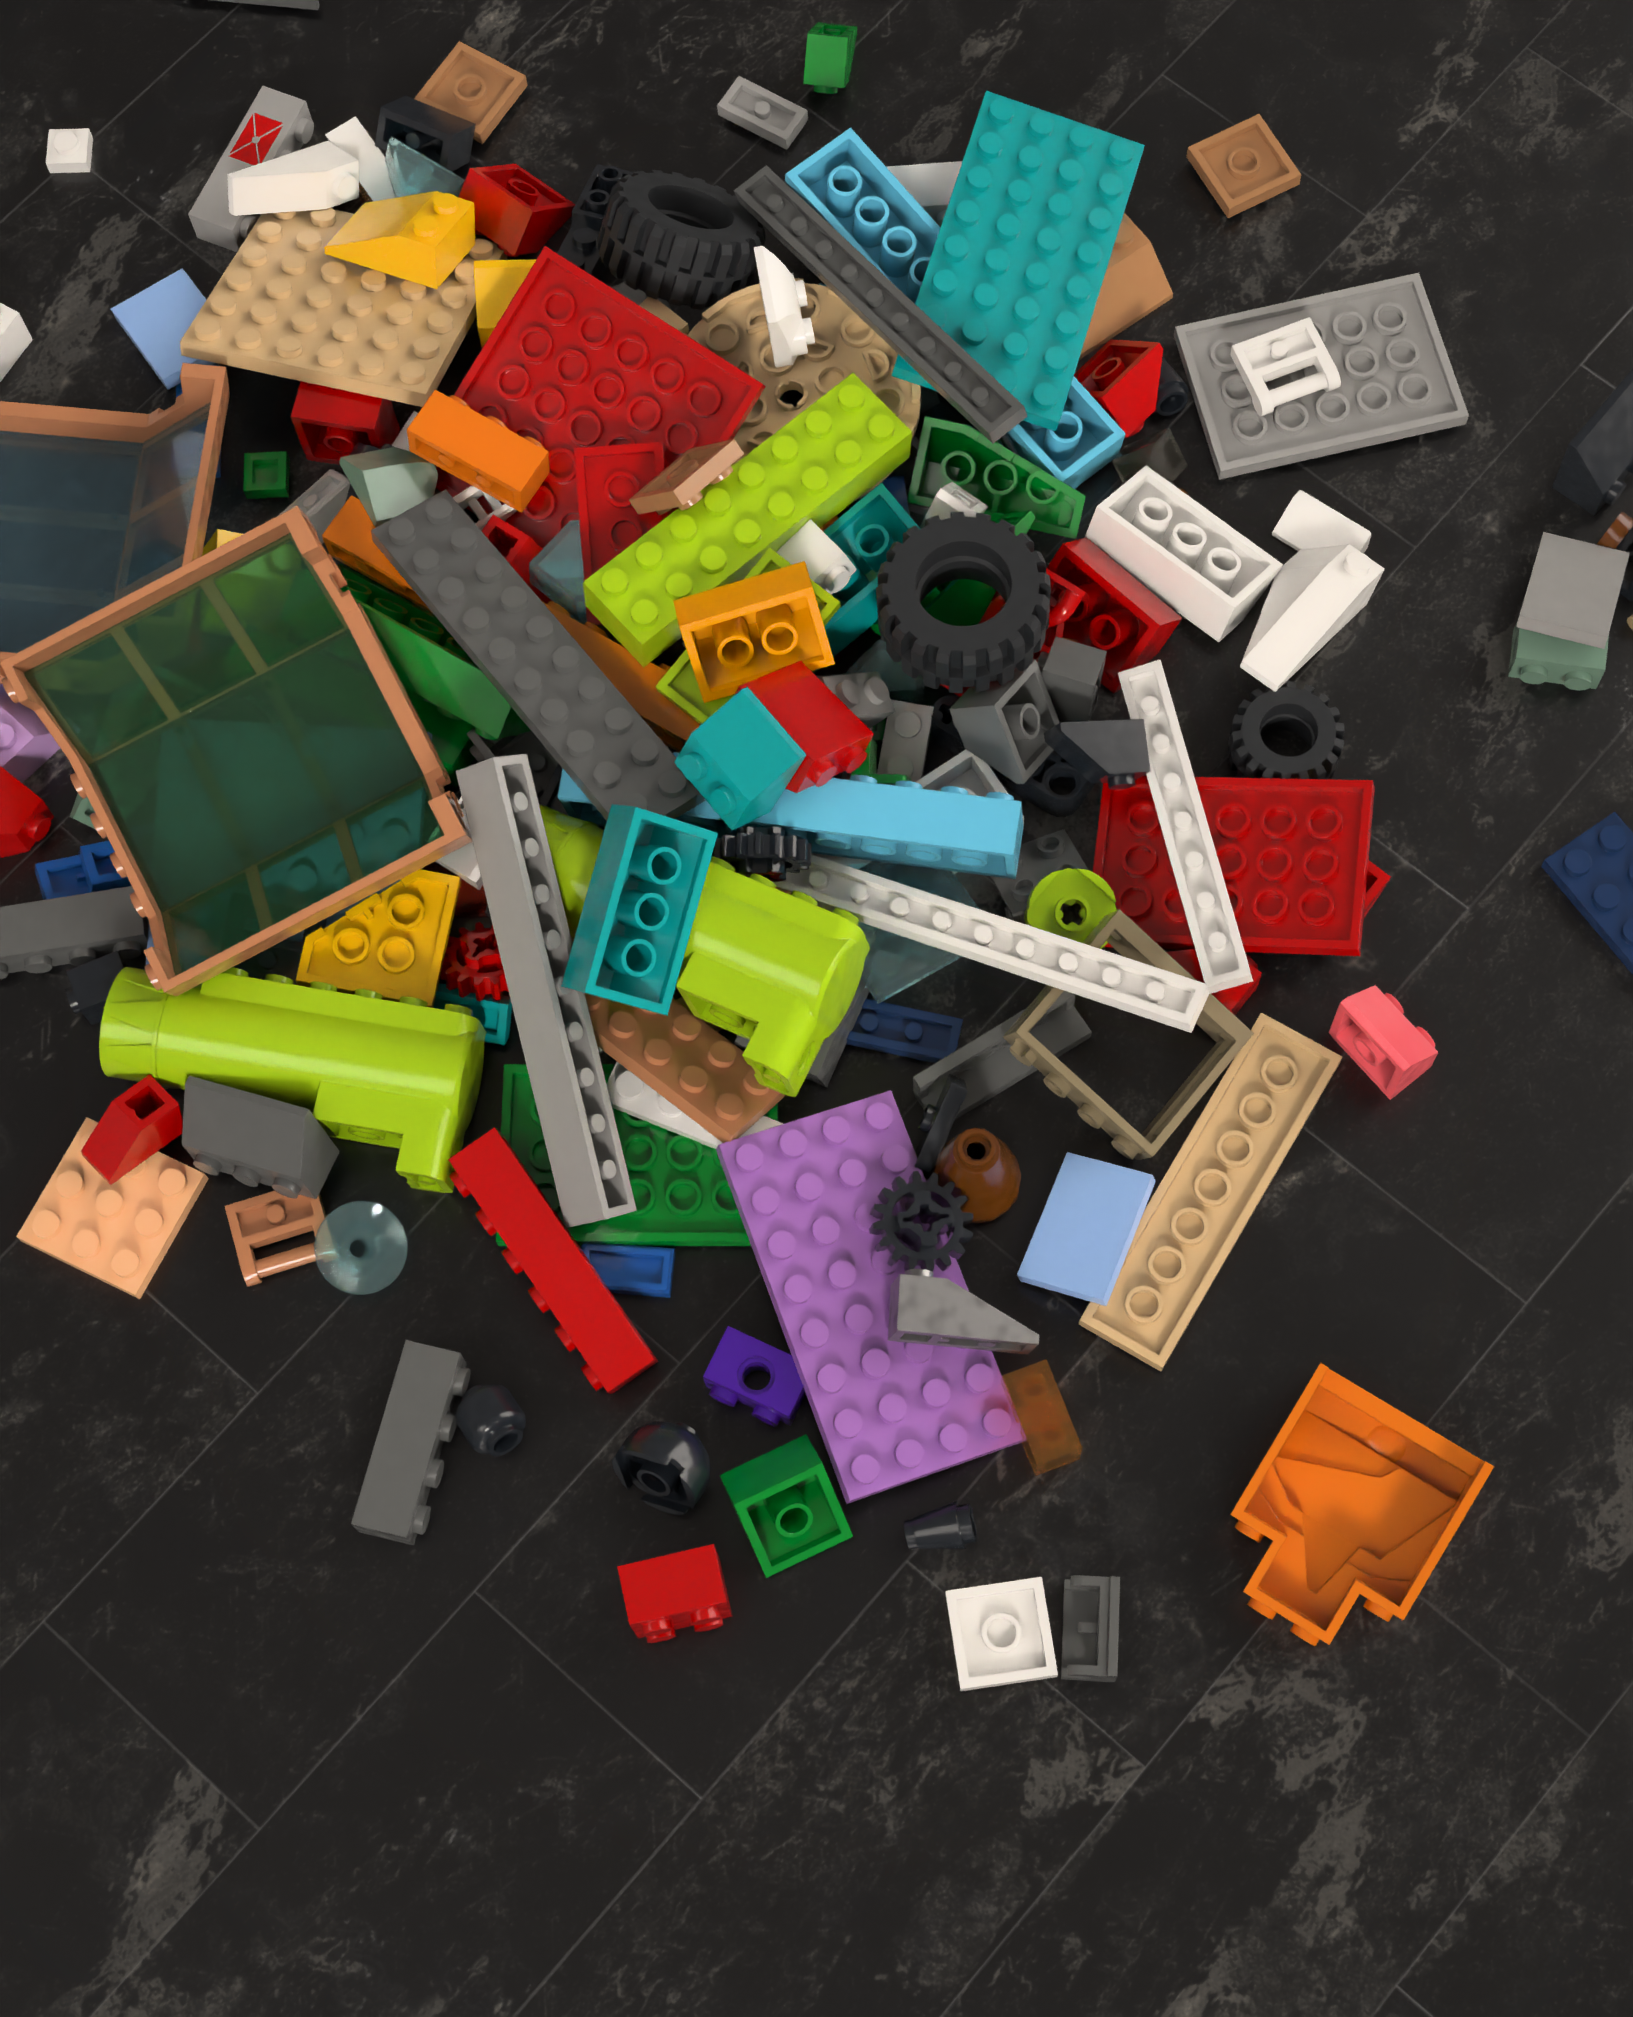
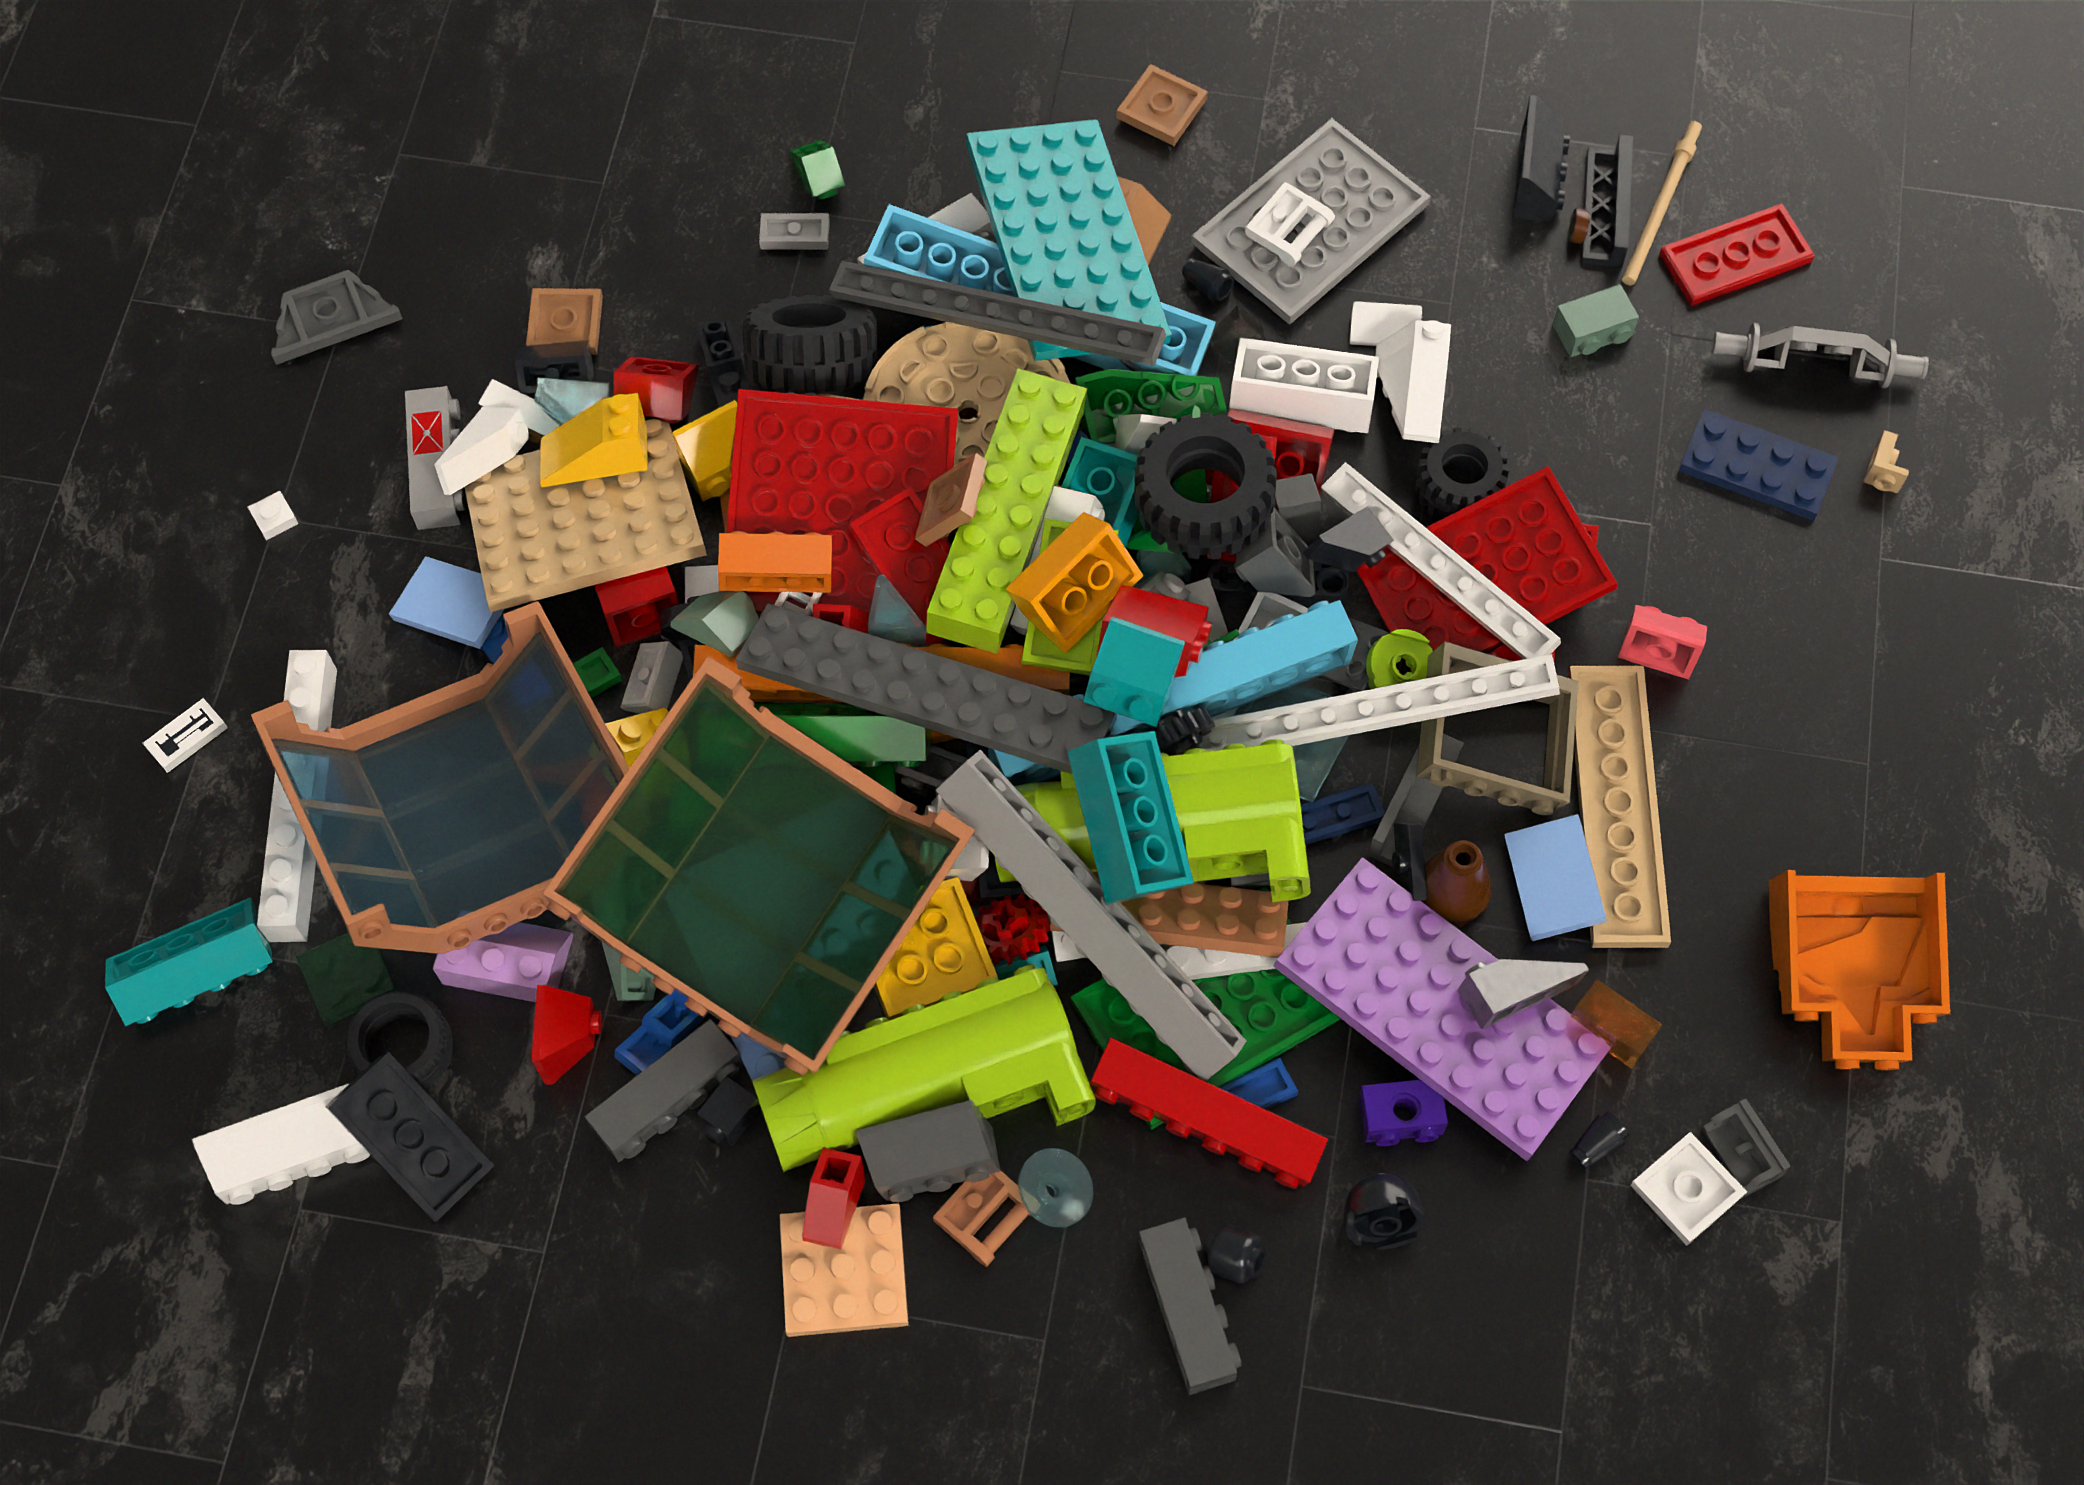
camera: 35 degrees left, 5 degrees down
red brick [617,1544,732,1643] -> none
green slope [719,1434,853,1578] -> none
white slope [754,246,815,368] -> none
black gear [869,1171,974,1272] -> none
red slope [1074,339,1163,438] -> none
light grey tile [1516,532,1630,649] -> none

